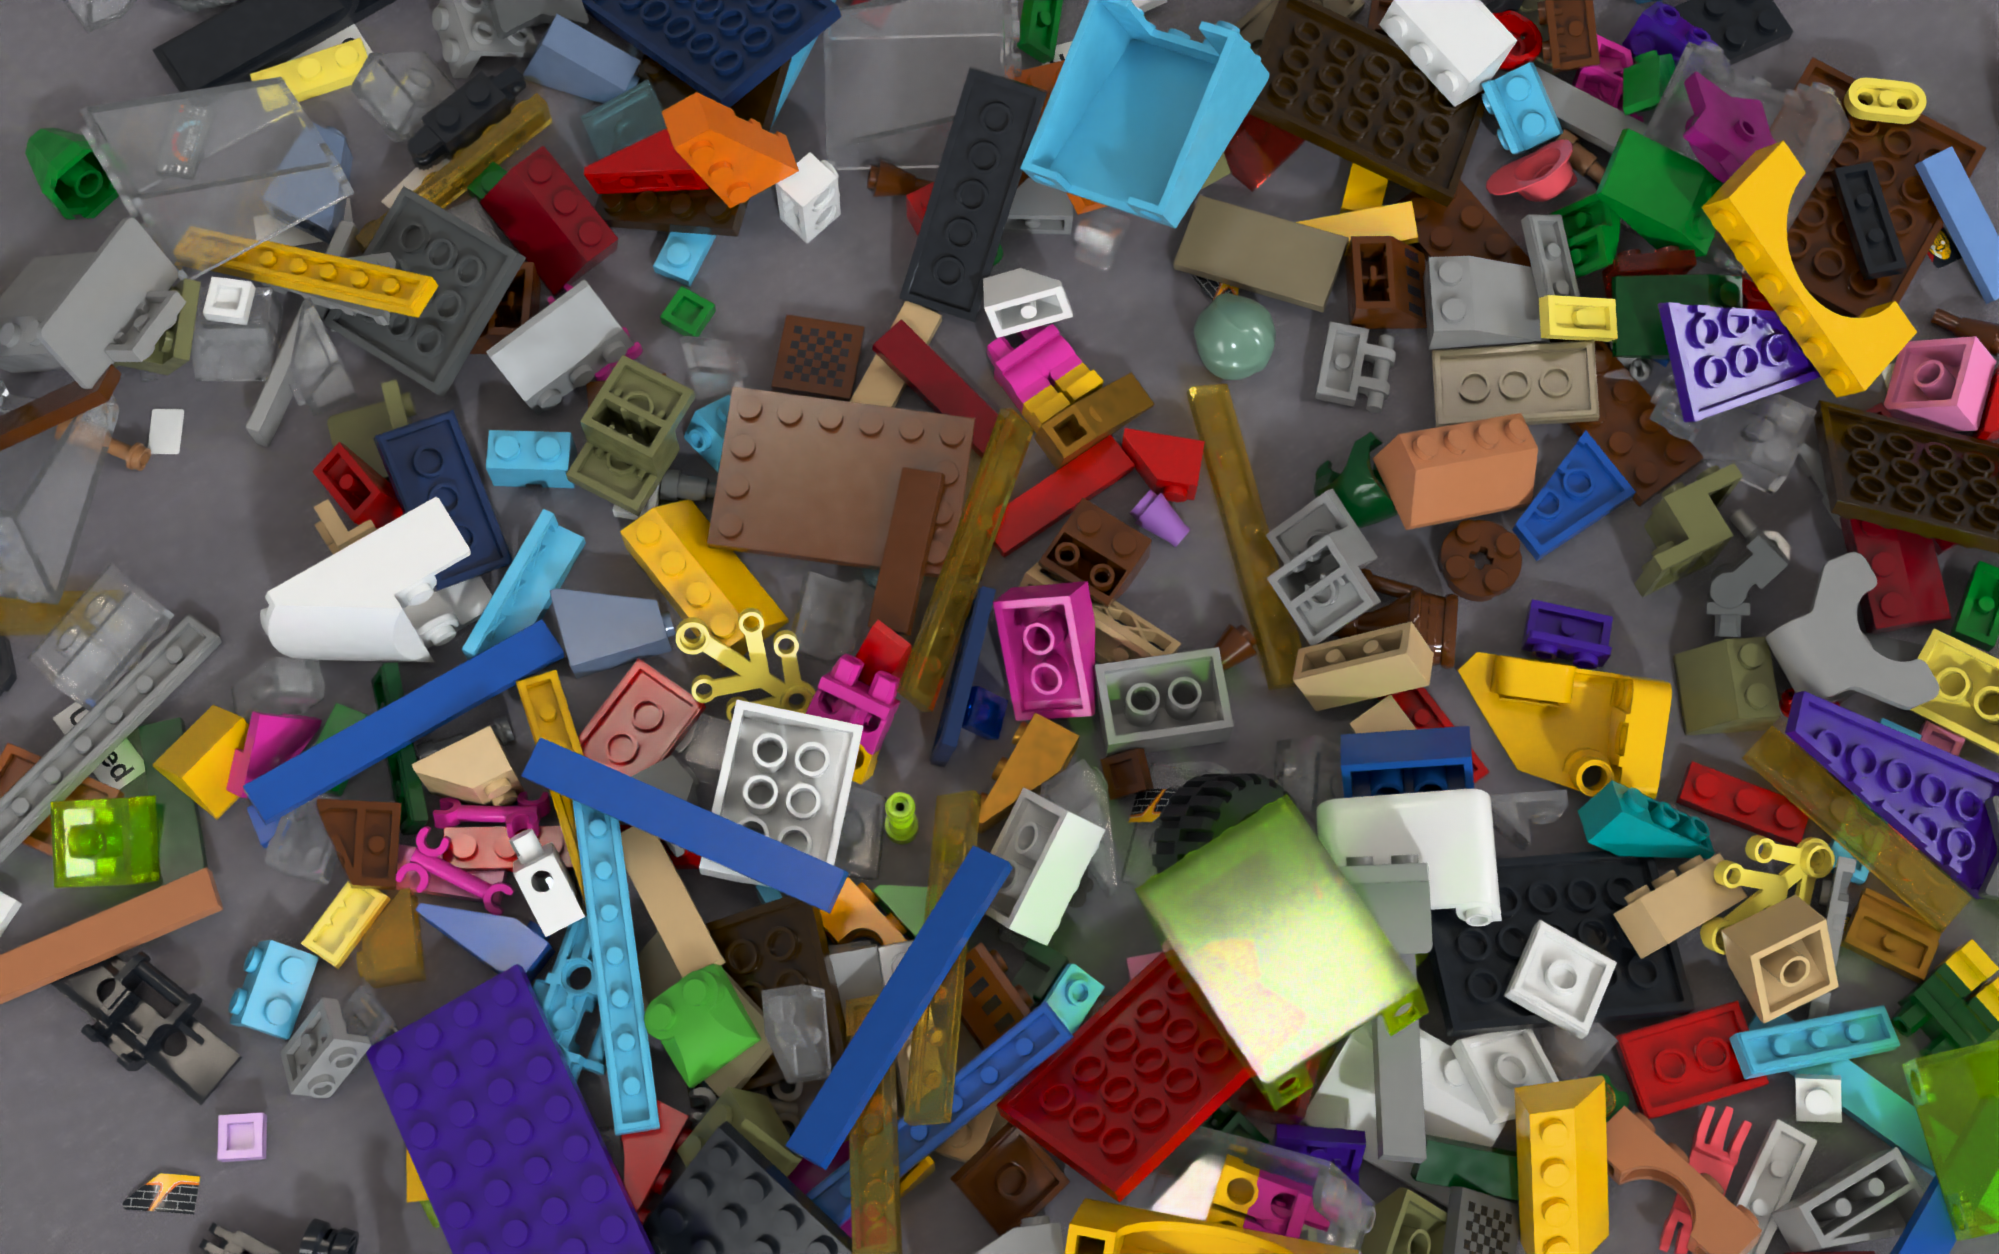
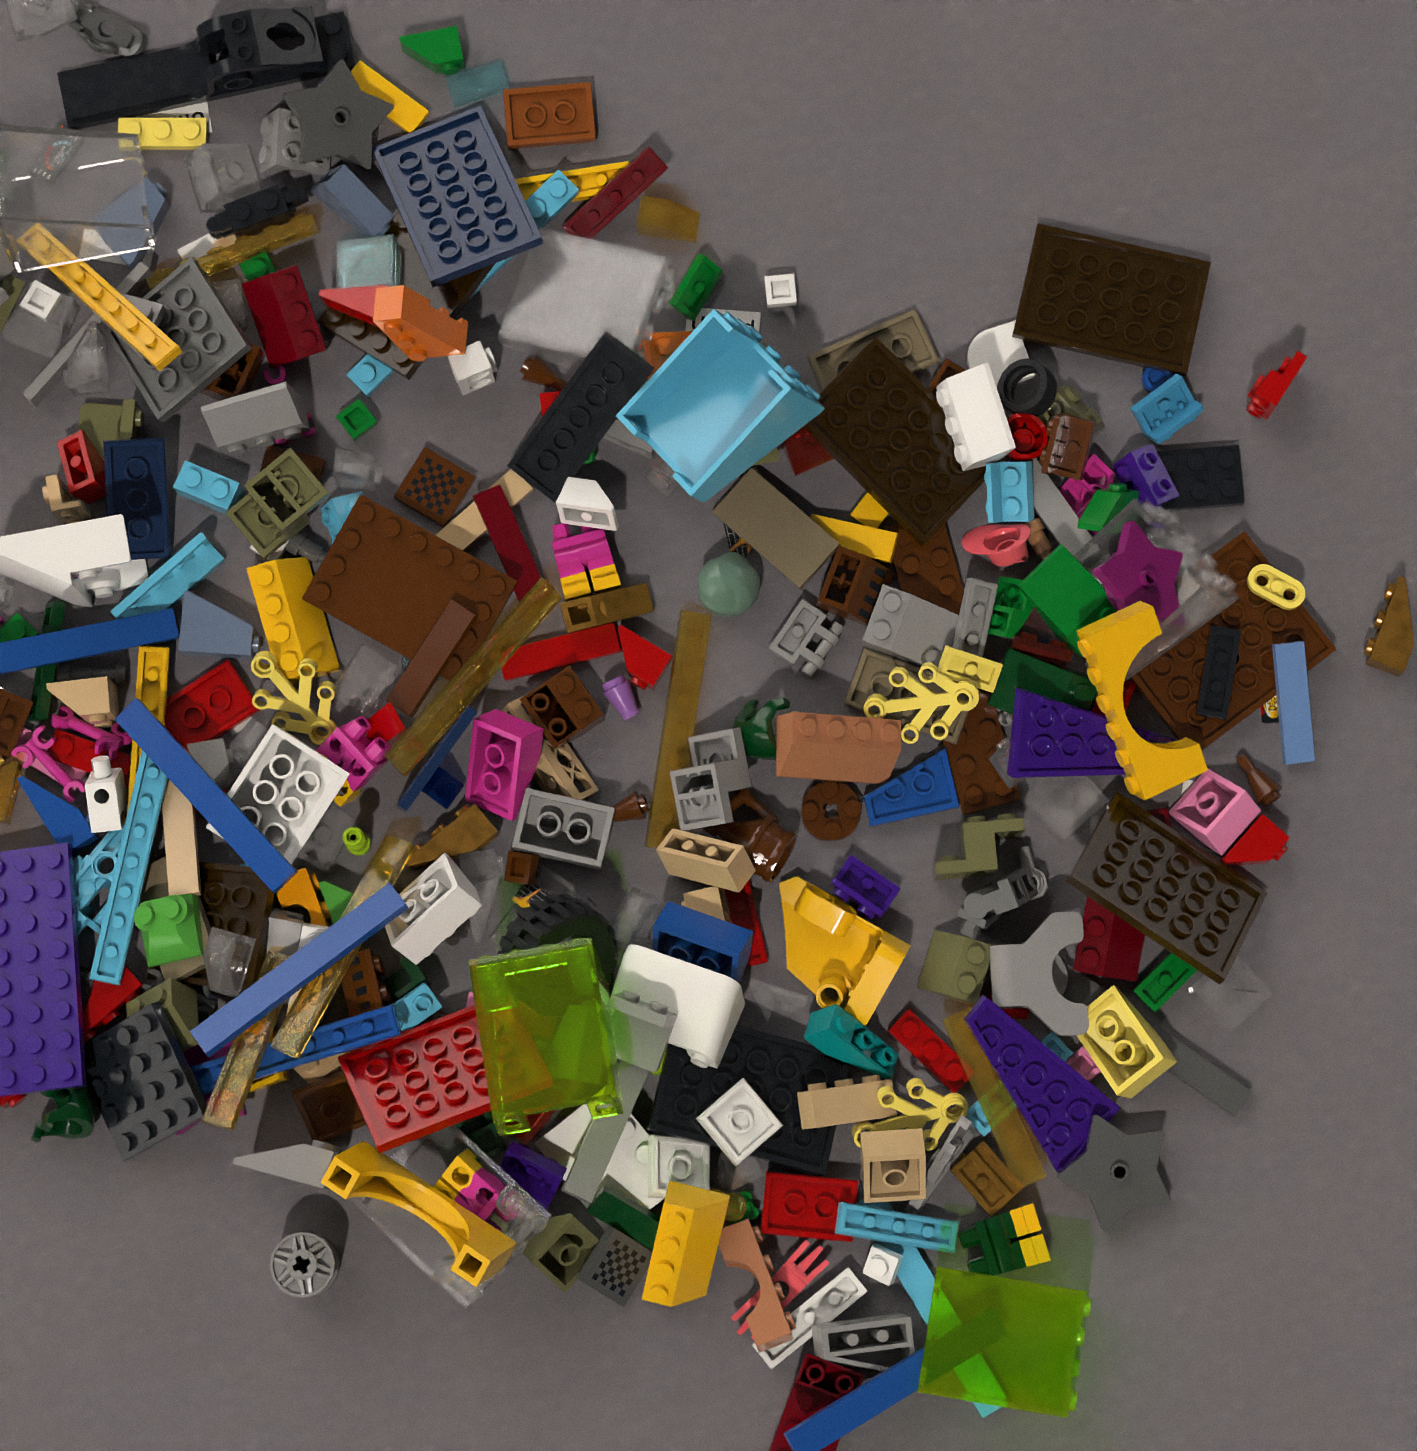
camera: 25 degrees right, 10 degrees up
none -> light yellow plant [863,662,980,744]

